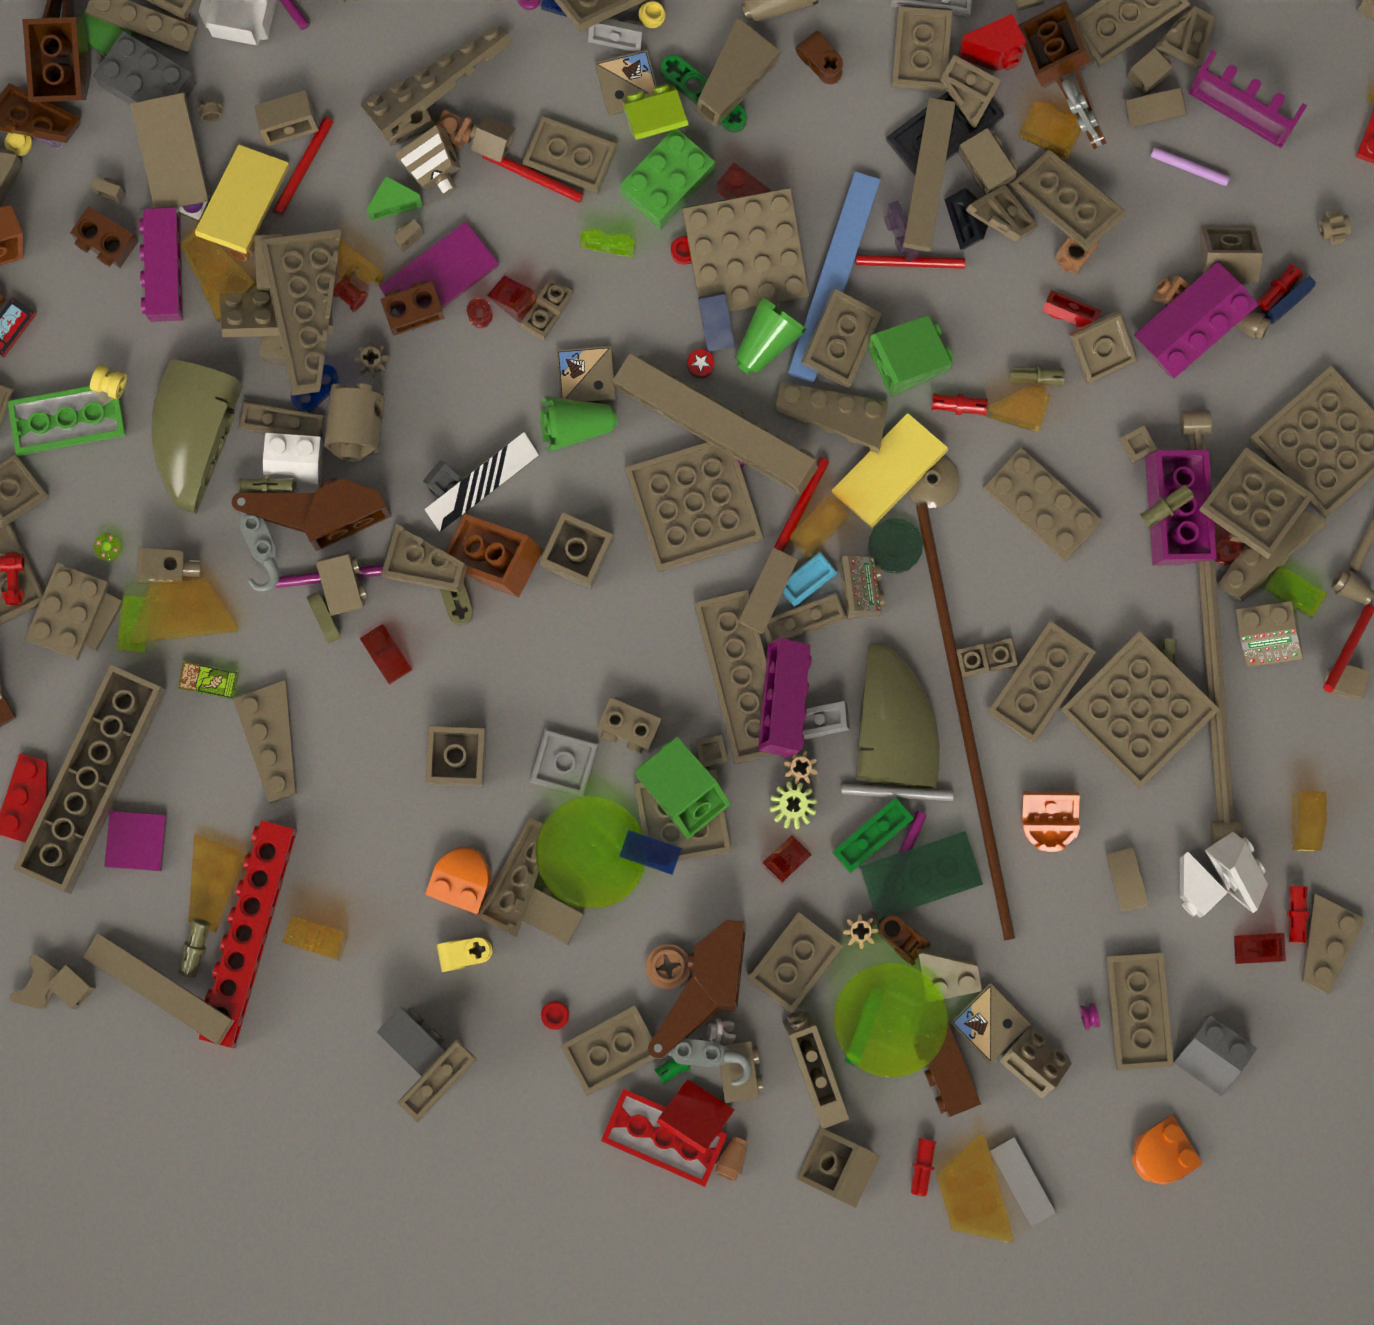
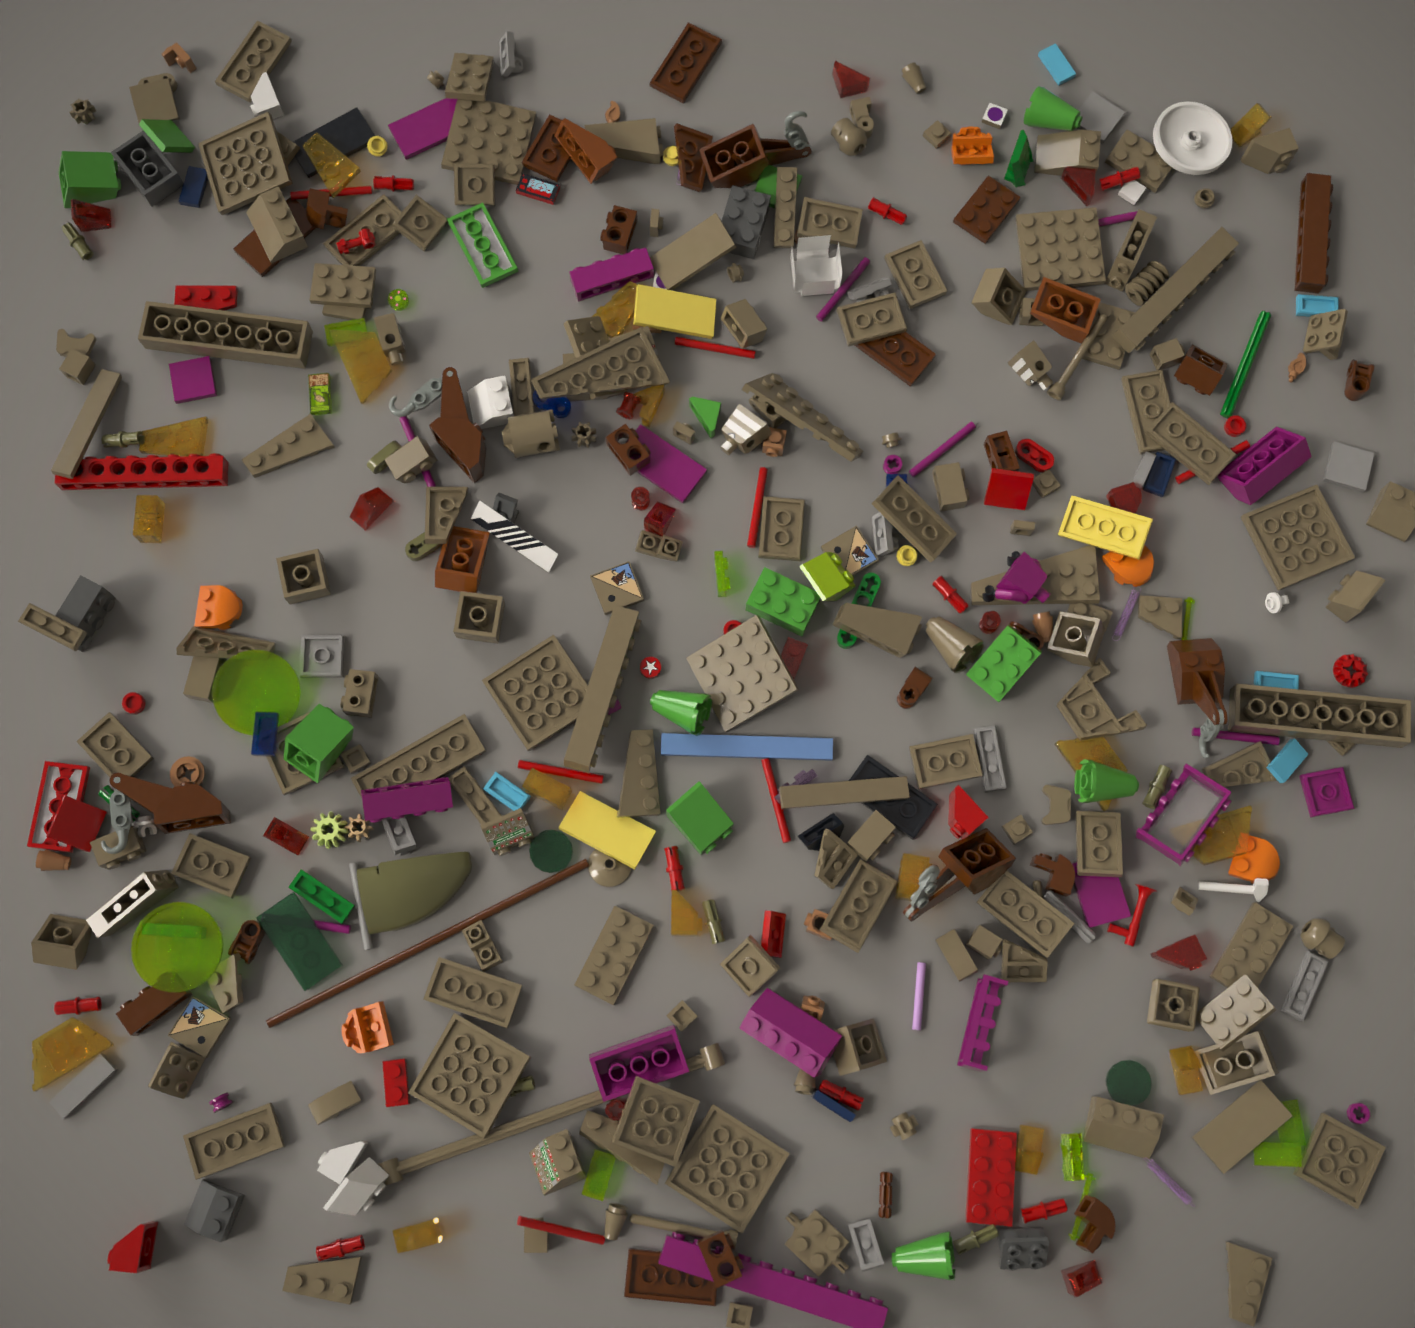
camera: 70 degrees right, 5 degrees down
light yellow wheel [90,364,127,400] -> none
olive panel [151,359,243,514] -> none
olive pin [238,476,297,493] -> none
light yellow piece [436,938,493,972] -> none
dark tan brick [470,116,516,163] -> none
bright green cone [540,396,618,452] -> none
dark blue tile [698,292,735,352] -> none
dark tan tile [738,547,798,634] -> none
dark tan plate [800,289,882,388] -> none
tan gear [843,914,878,950] -> none
dark tan wing [940,55,1002,128] -> none
orange slope [1131,1115,1203,1185] -> none
olive axle [1140,485,1194,529] -> none
clear red slope [1234,933,1286,964] -> none
none -> red slope [107,1221,159,1274]
none -> red plate [382,1059,410,1107]

